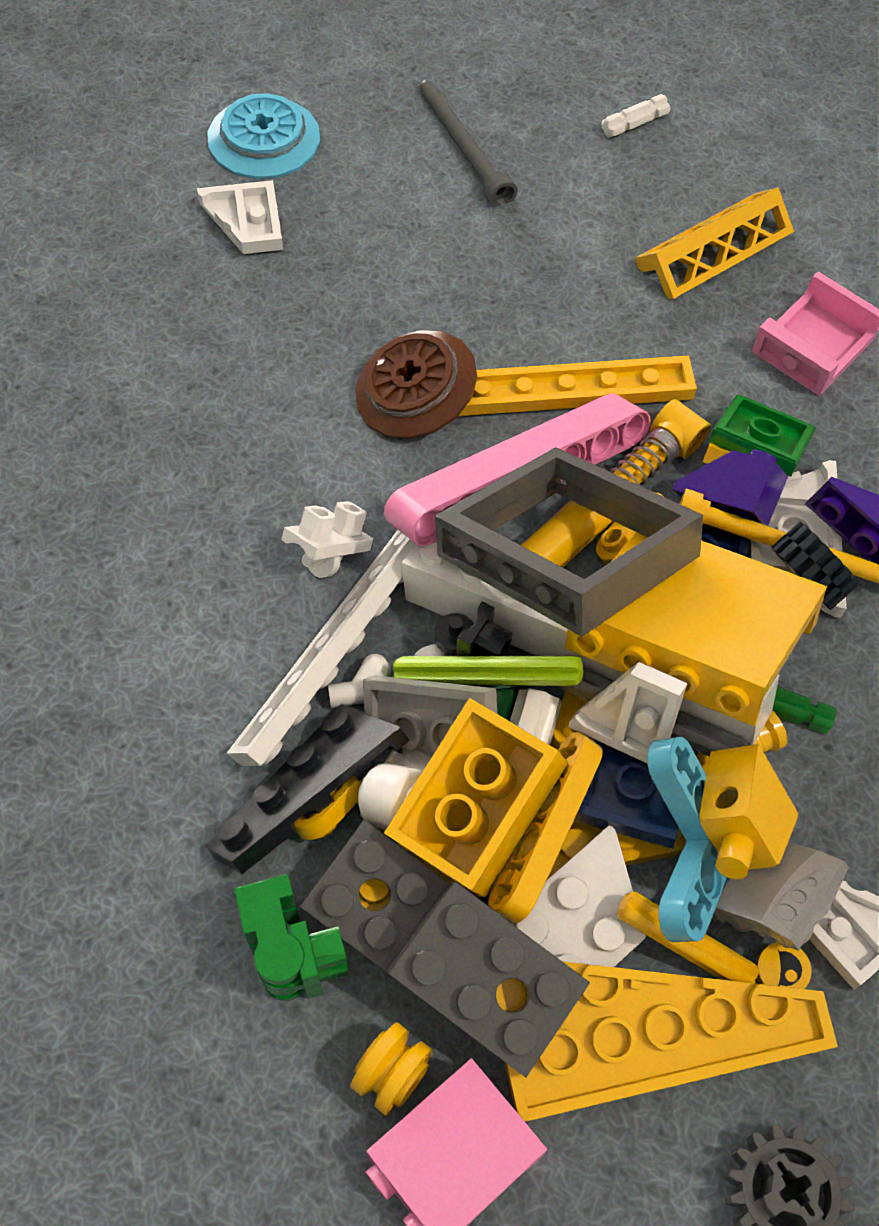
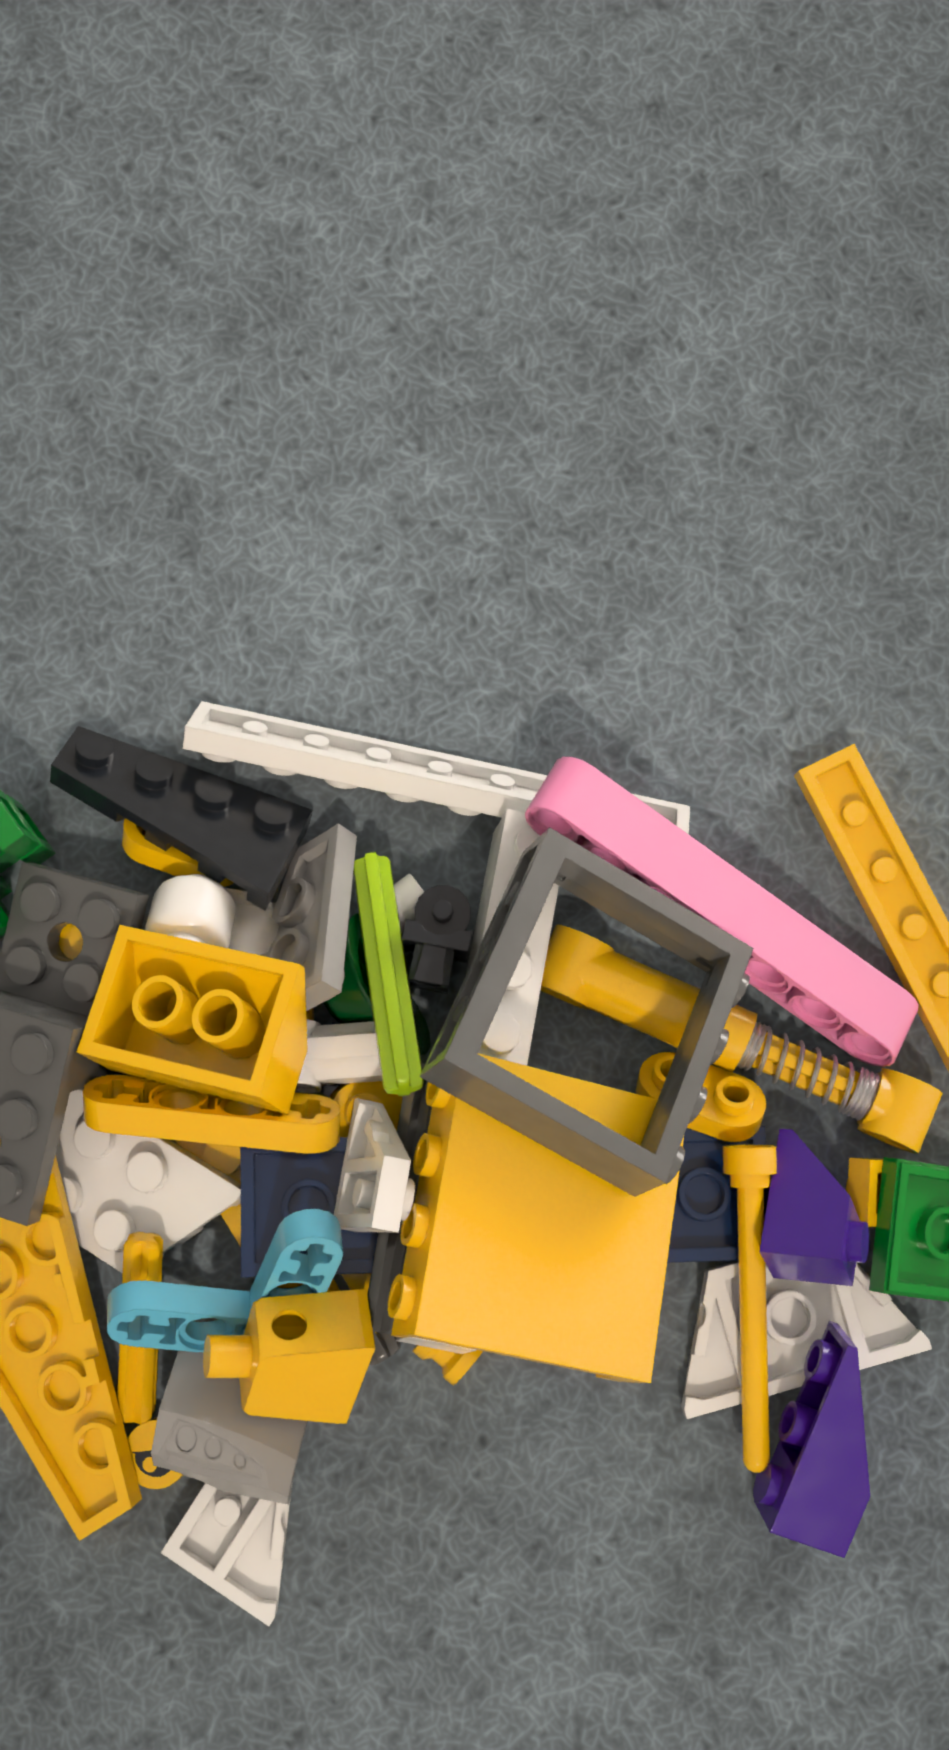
camera: 70 degrees right, 20 degrees up
white hips [281,501,374,578] -> none
white arm [328,654,391,708] -> none
reddish brown piece [355,330,478,439] -> none
black wheel [771,521,860,610] -> none
green axle [772,686,836,734] -> none

